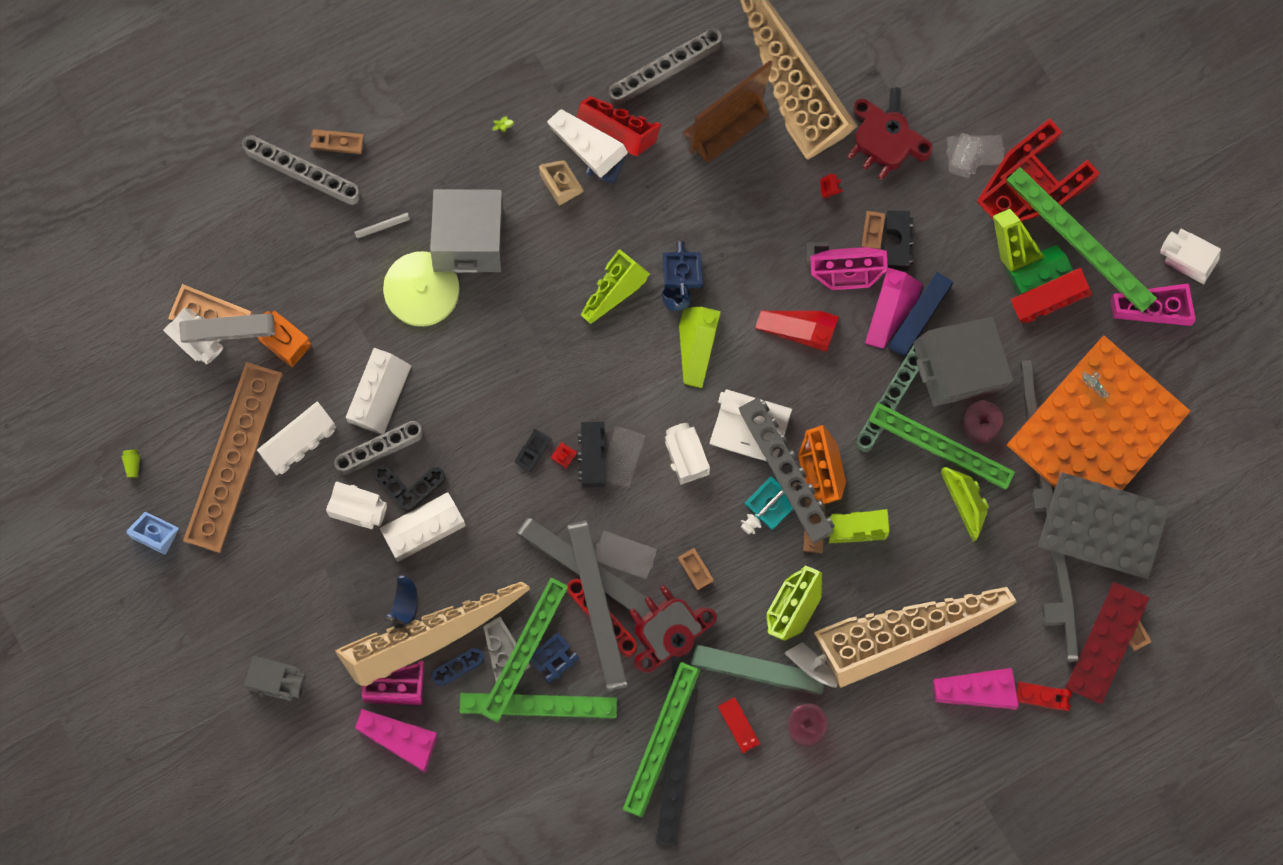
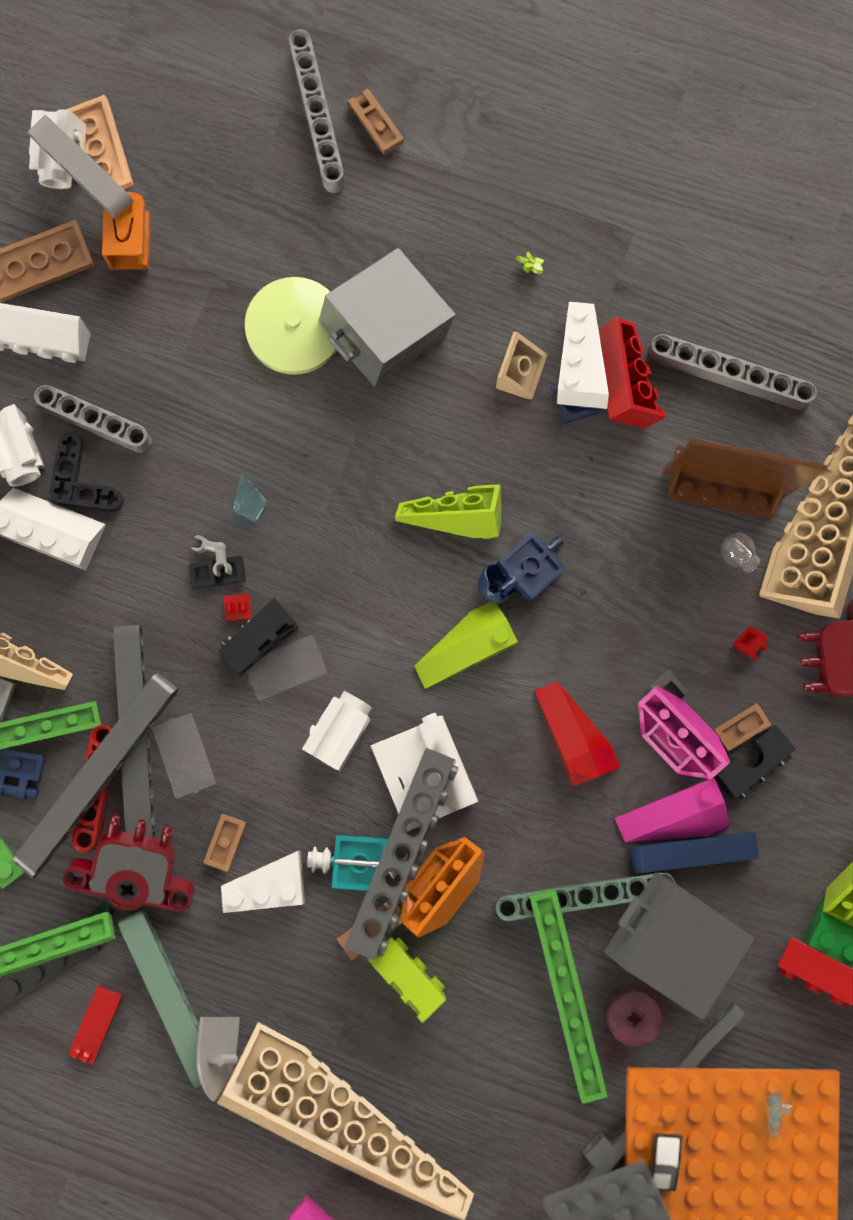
camera: 45 degrees right, 5 degrees up
white slope [346,348,411,435] -> none
light grey bar [355,213,410,239] -> none
lime wedge [766,566,822,641] -> none
clear pink brick [787,704,828,746] -> none
lime wedge [941,467,989,542] -> none
none -> light grey arm [192,535,232,577]
none -> white wedge [221,851,305,913]
none -> clear light blue piece [233,474,268,523]
none -> slope [648,1132,682,1191]
none -> clear piece [720,533,761,573]

